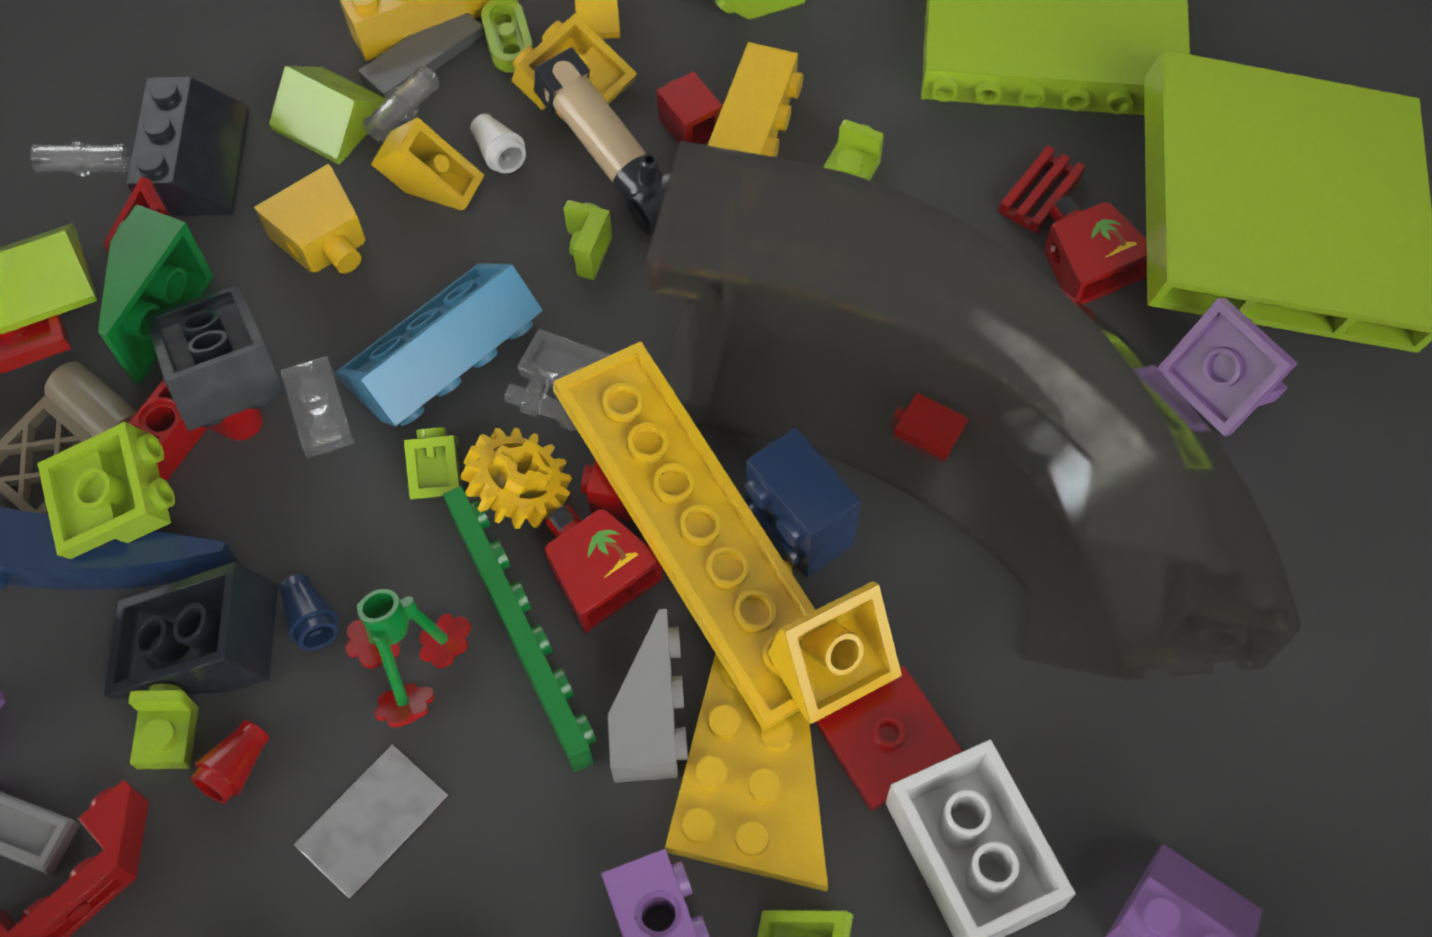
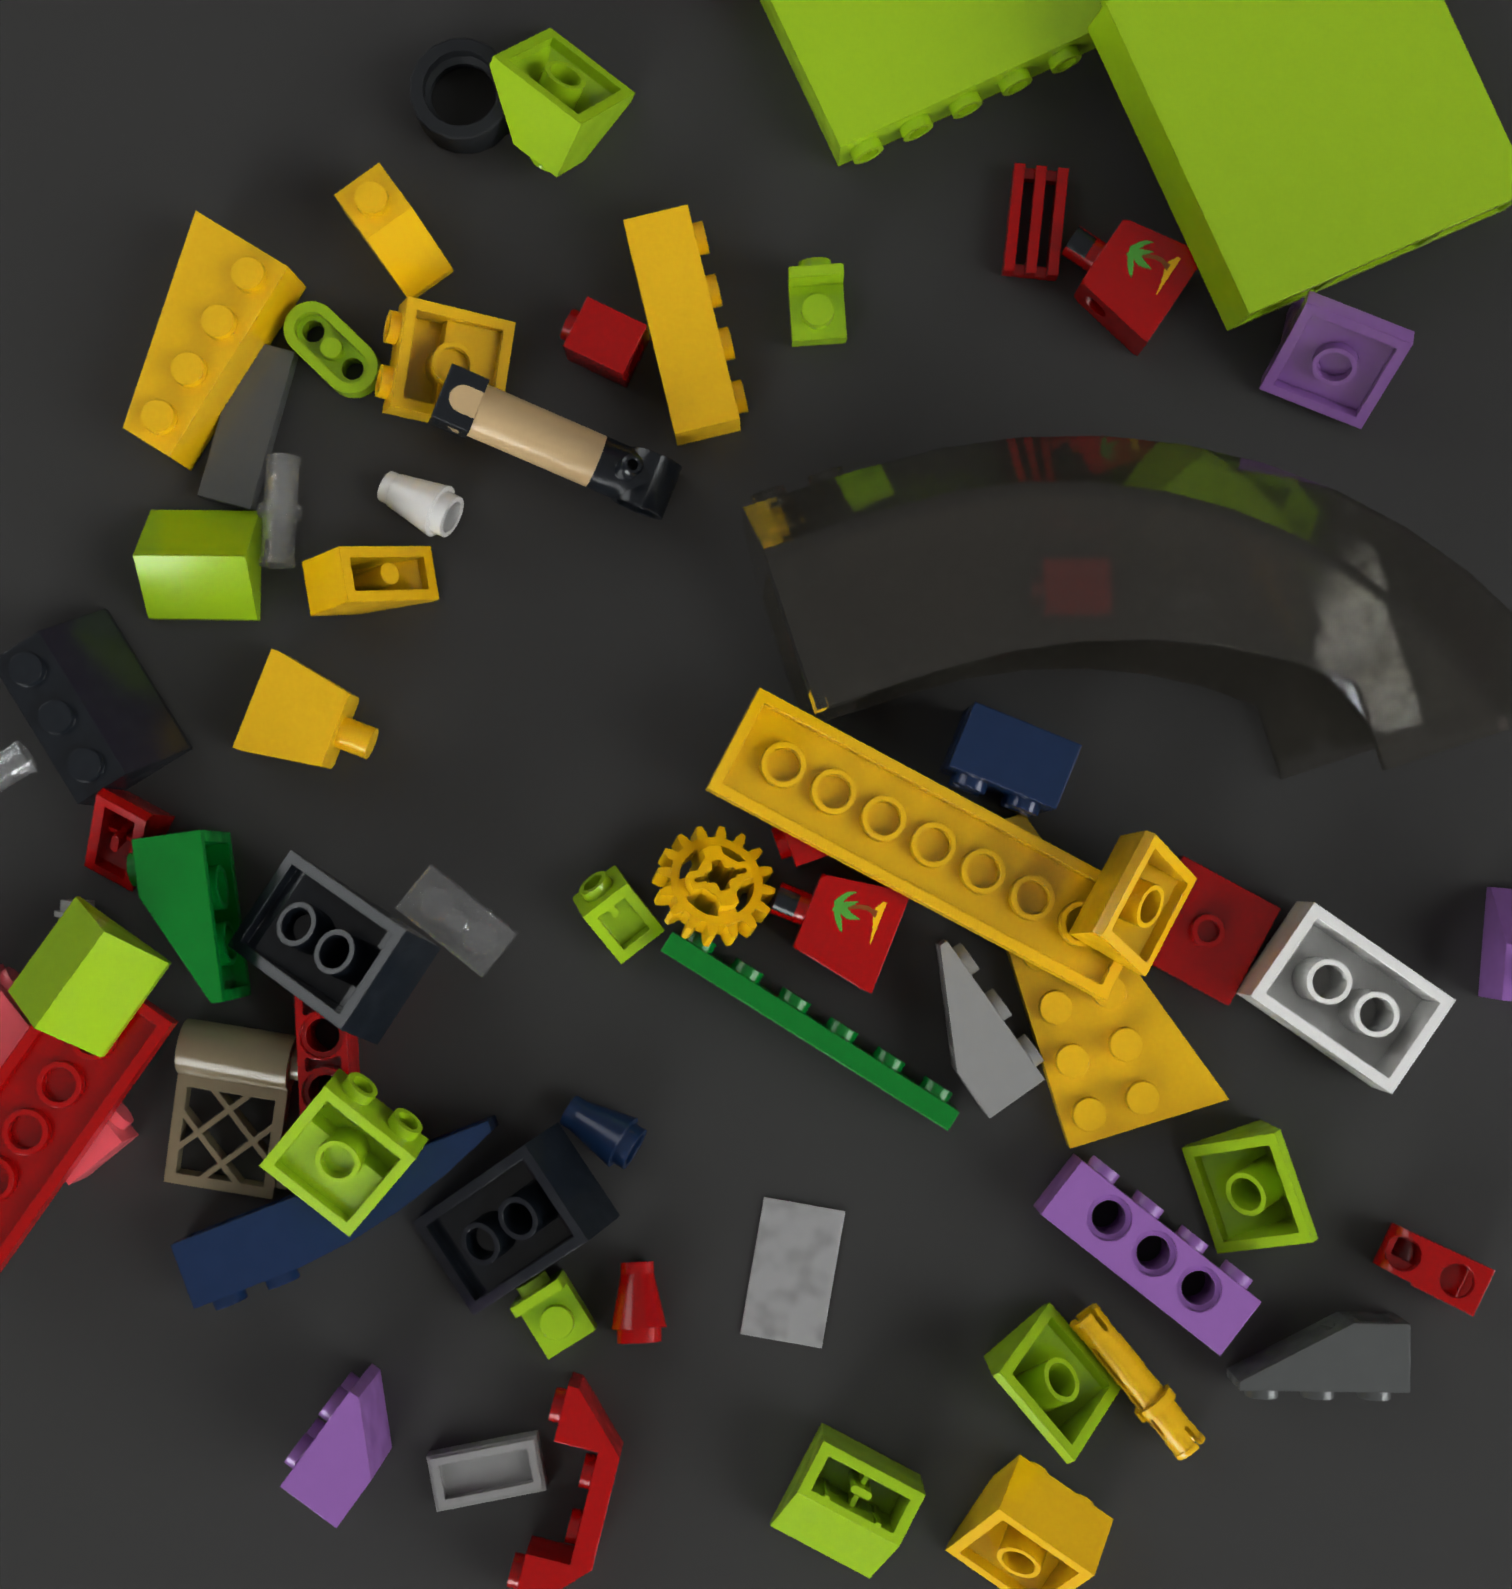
camera: 30 degrees left, 25 degrees up
dark azure slope [334,263,543,427] -> none
plant [345,589,471,727] -> none
clear plate [504,329,611,431] -> none
lime bracket [564,200,613,280] -> none

